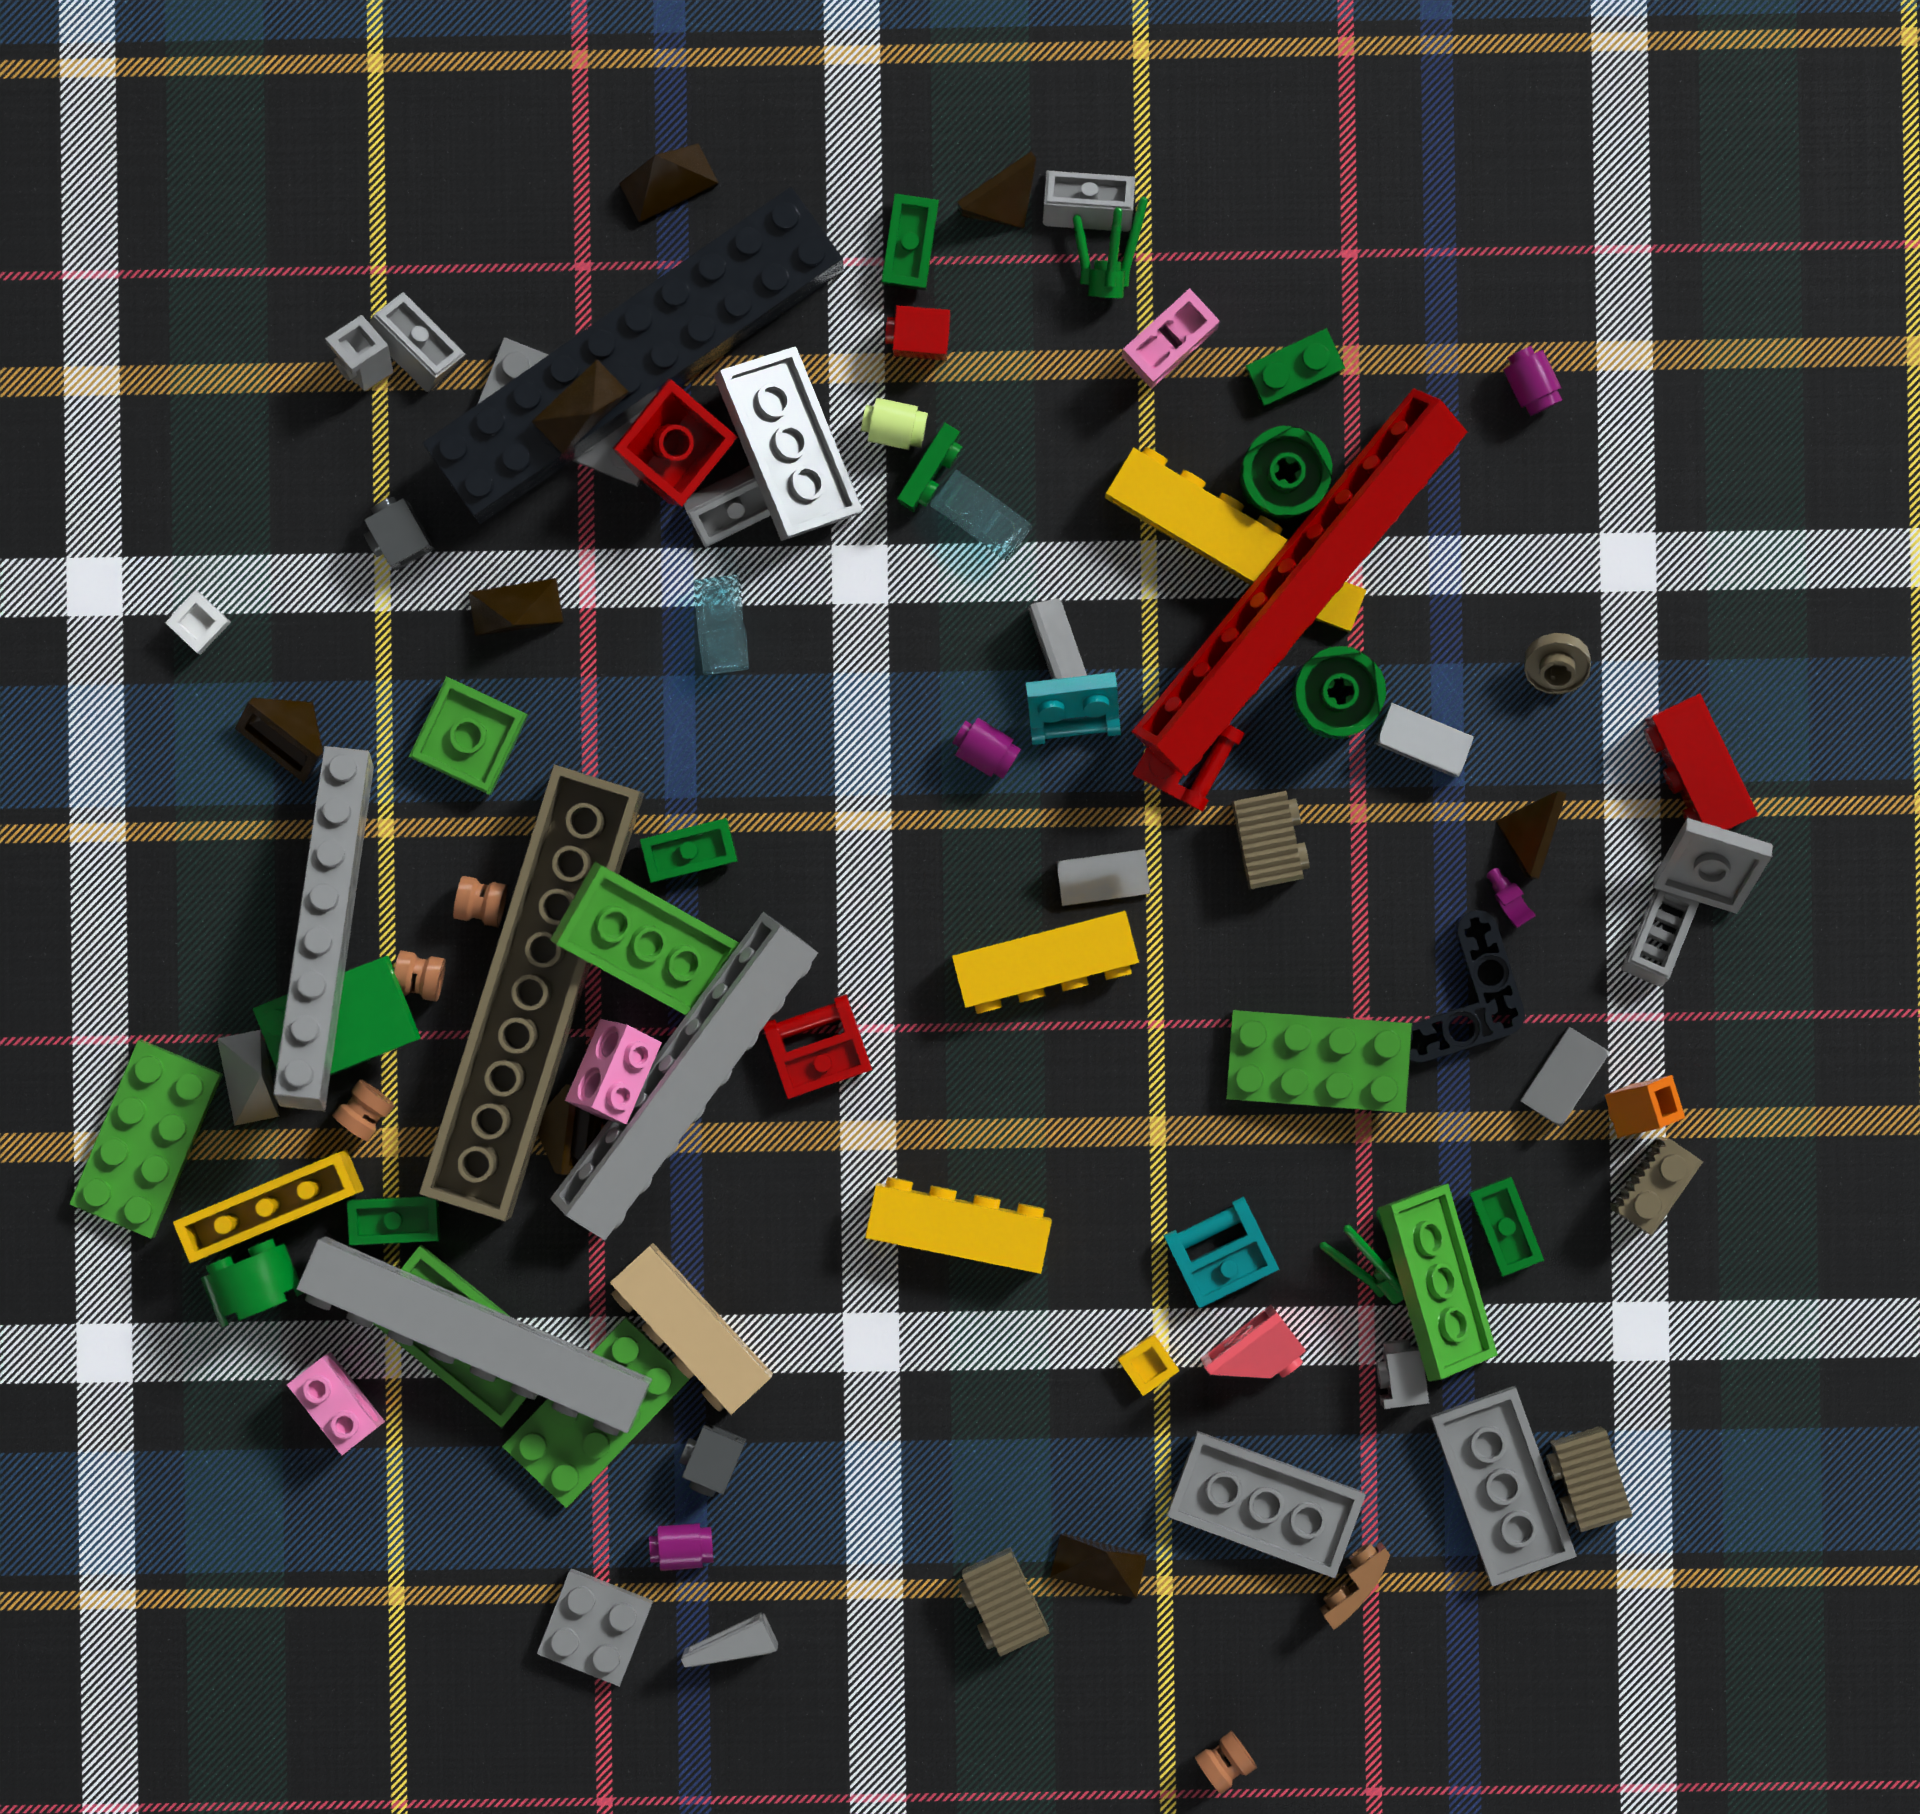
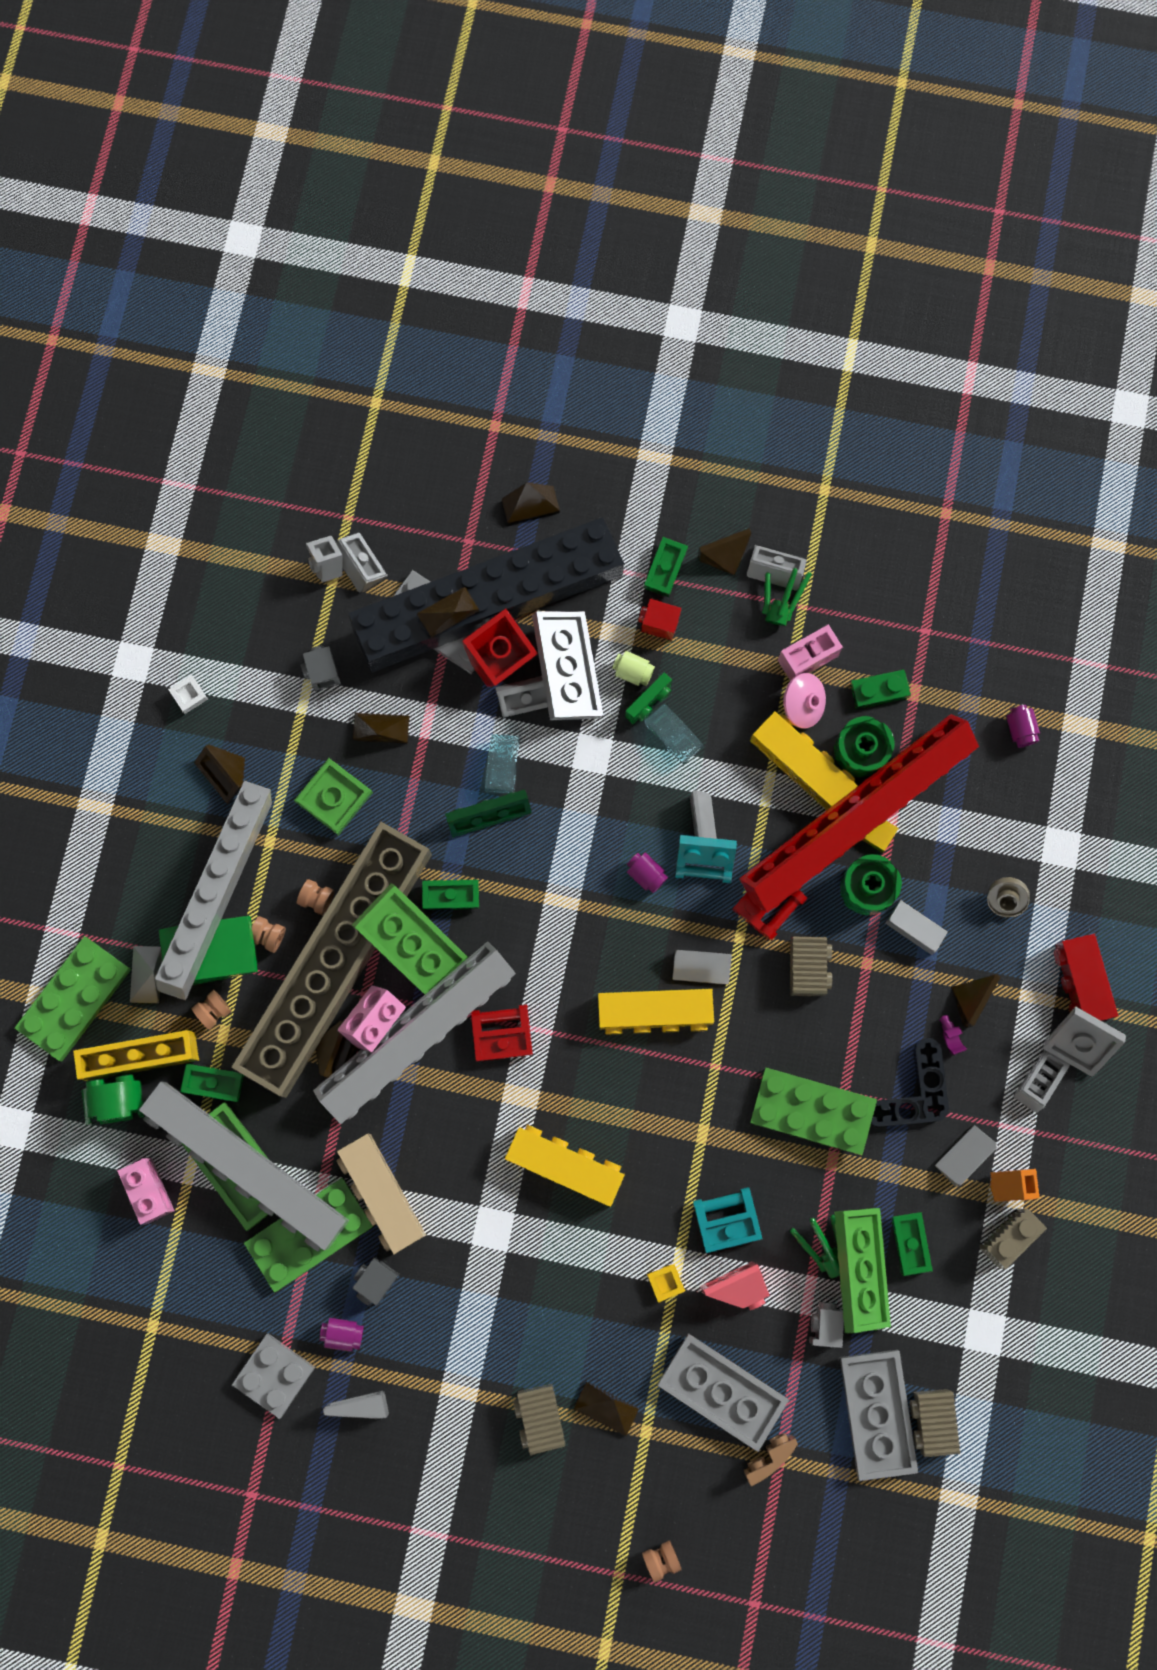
camera: 10 degrees right, 10 degrees down
none -> dark green plate [445,789,532,838]
none -> bright pink dish [783,673,826,728]

